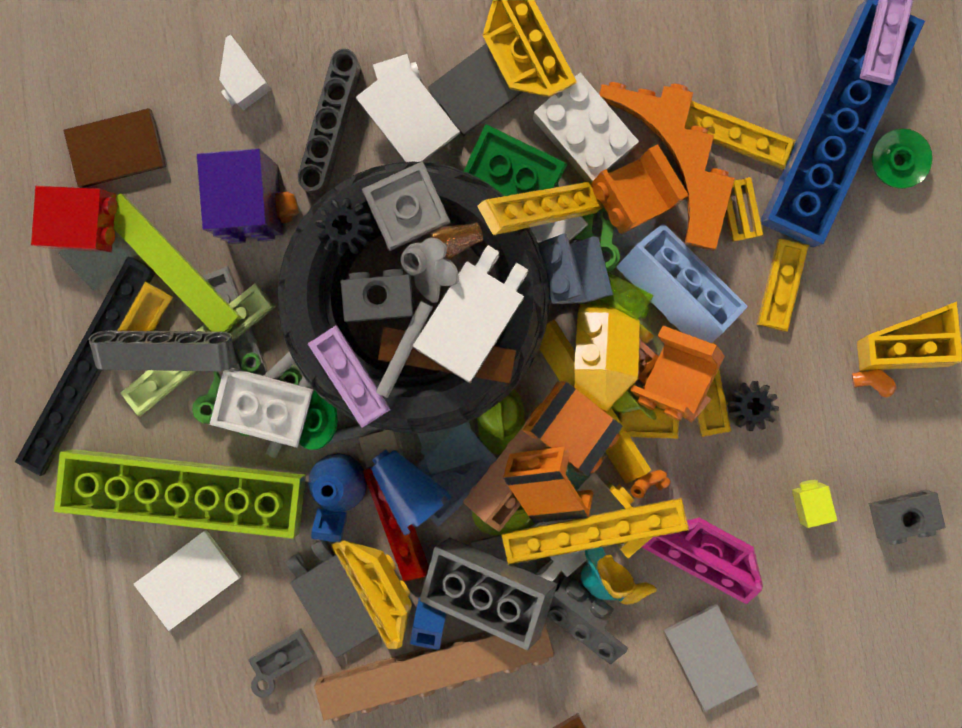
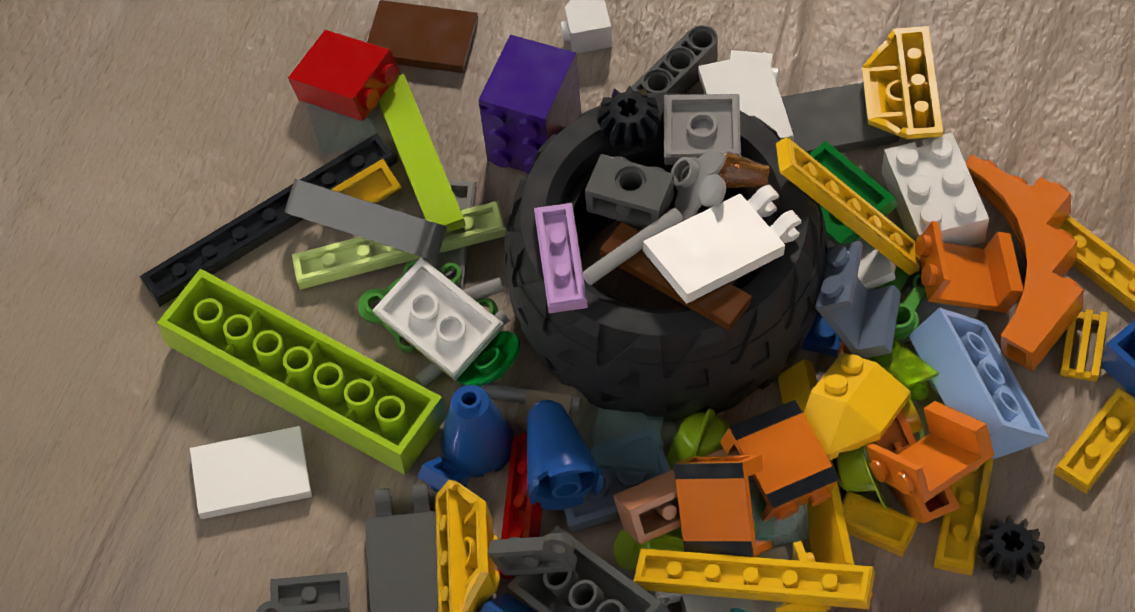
camera: 30 degrees right, 30 degrees down
none -> dark grey hinge [487,533,577,576]

